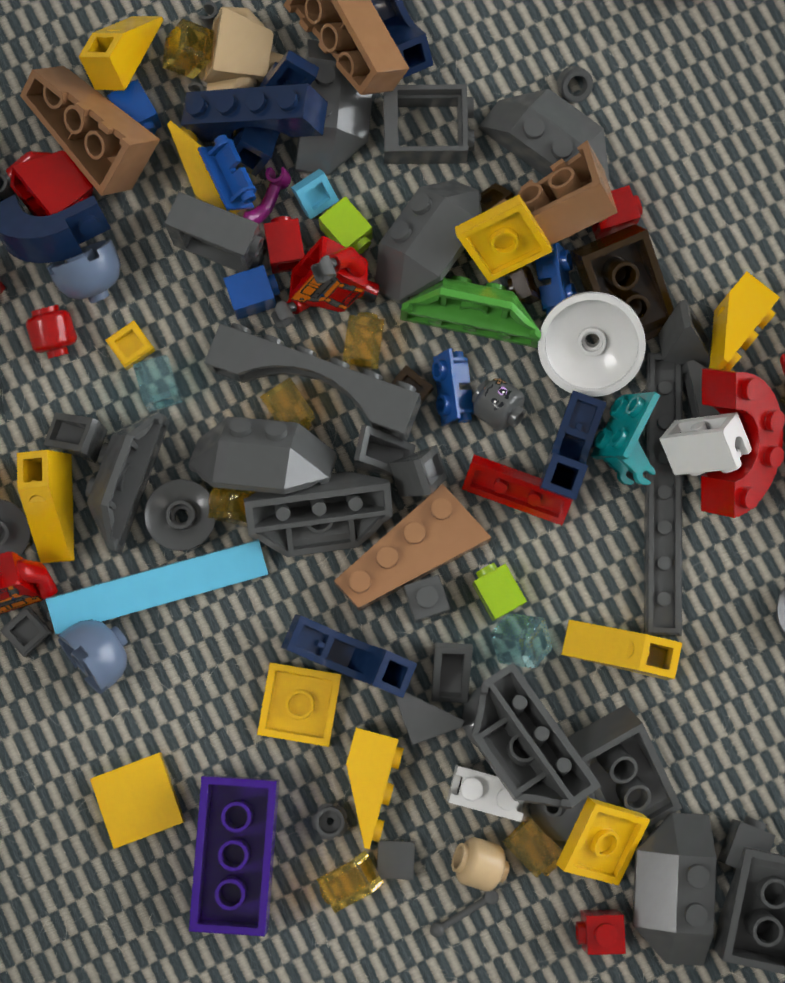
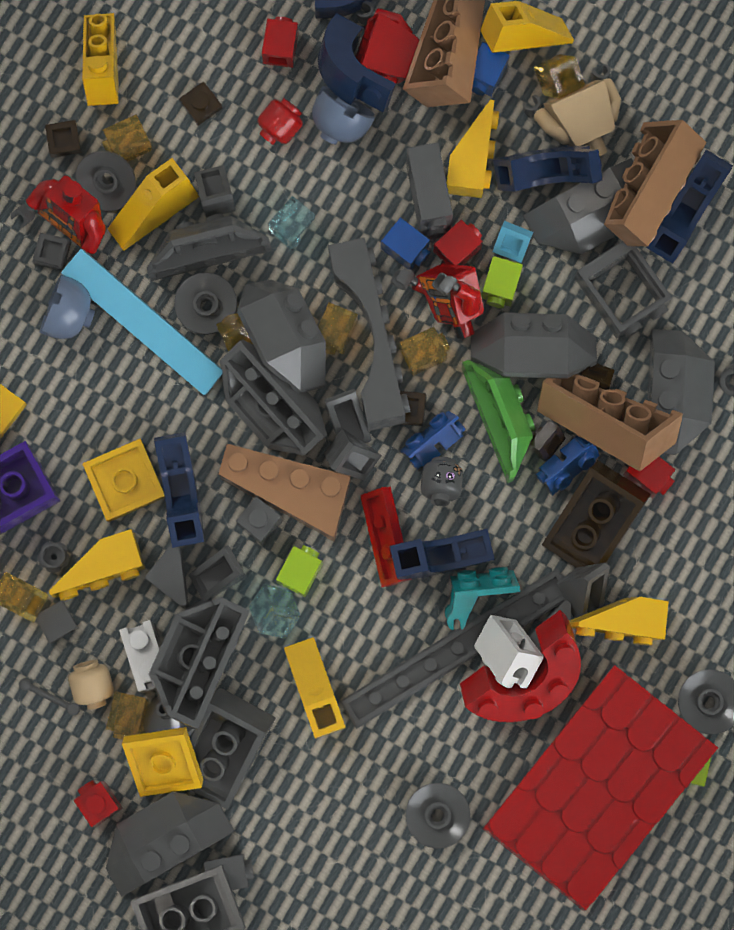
camera: 60 degrees right, 0 degrees up
yellow tile [105,320,155,370] -> none
dark blue arch [181,83,328,142] -> none
blue hinge [198,135,257,211] -> none
magenta piece [243,167,291,224] -> none
yellow tile [455,195,552,283] -> none
white dish [538,292,646,397] -> none

